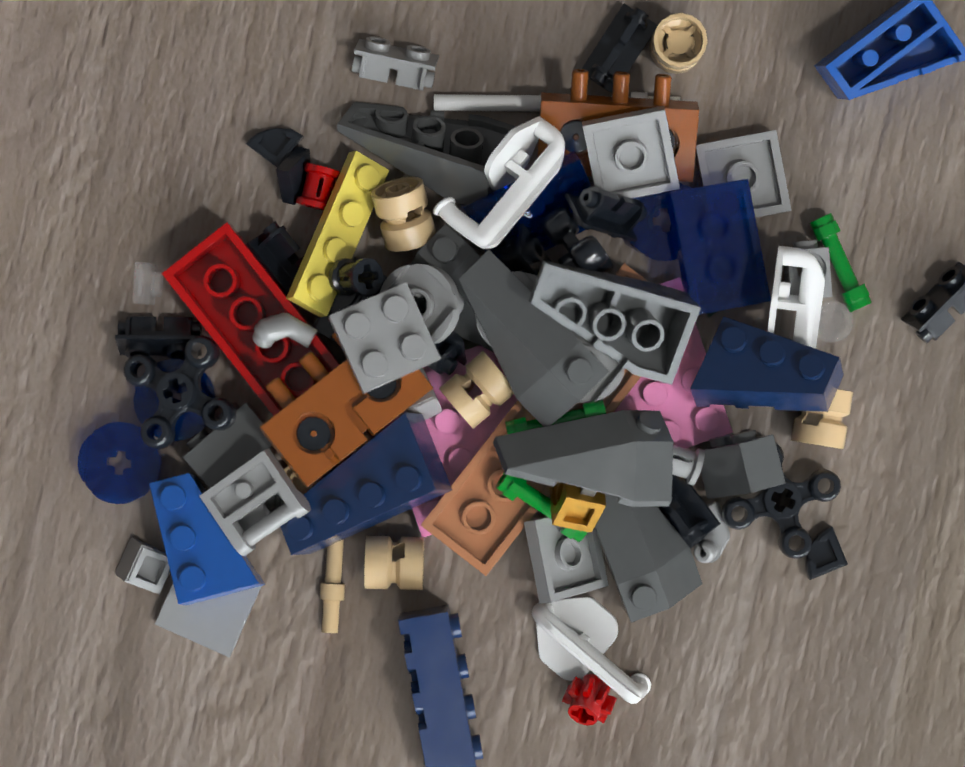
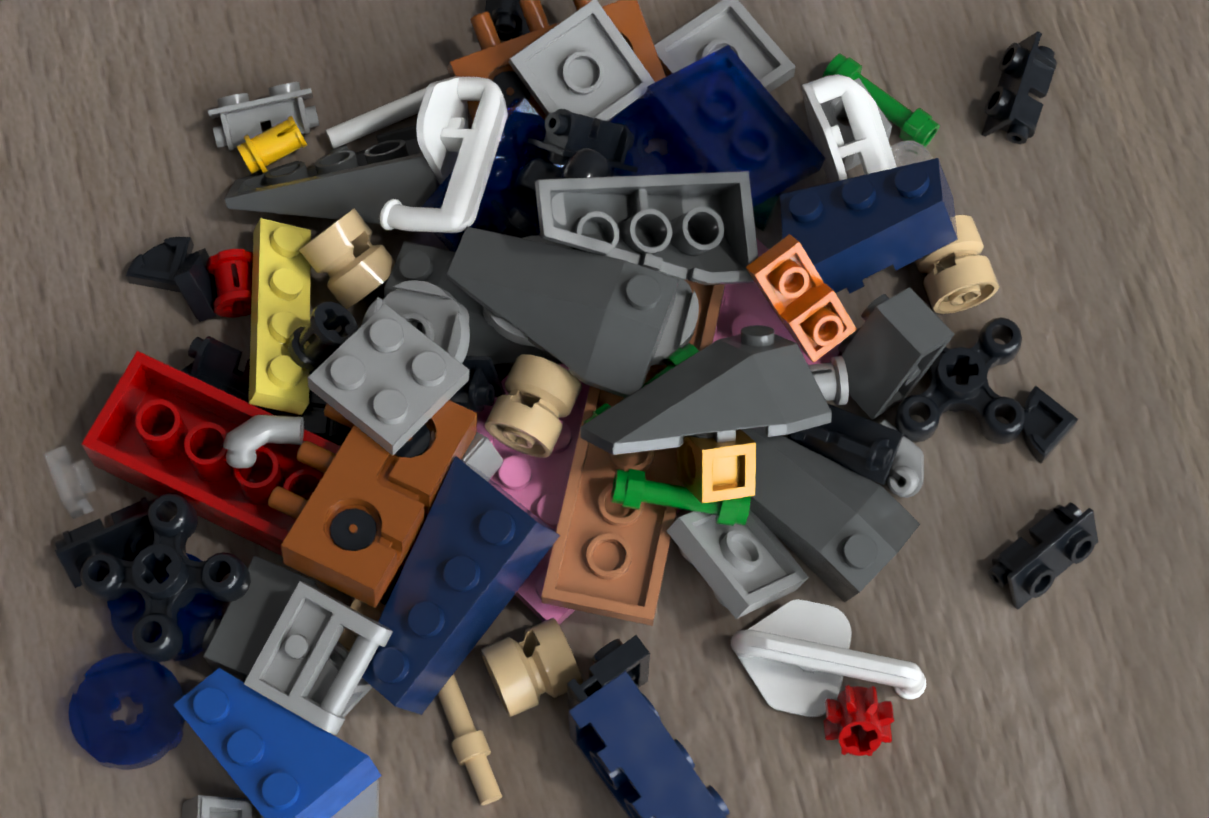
camera: 30 degrees left, 20 degrees down
none -> yellow pin [236,115,308,174]
none -> black plate [567,635,650,710]
none -> orange slope [745,234,857,363]
none -> black hinge [988,502,1098,610]

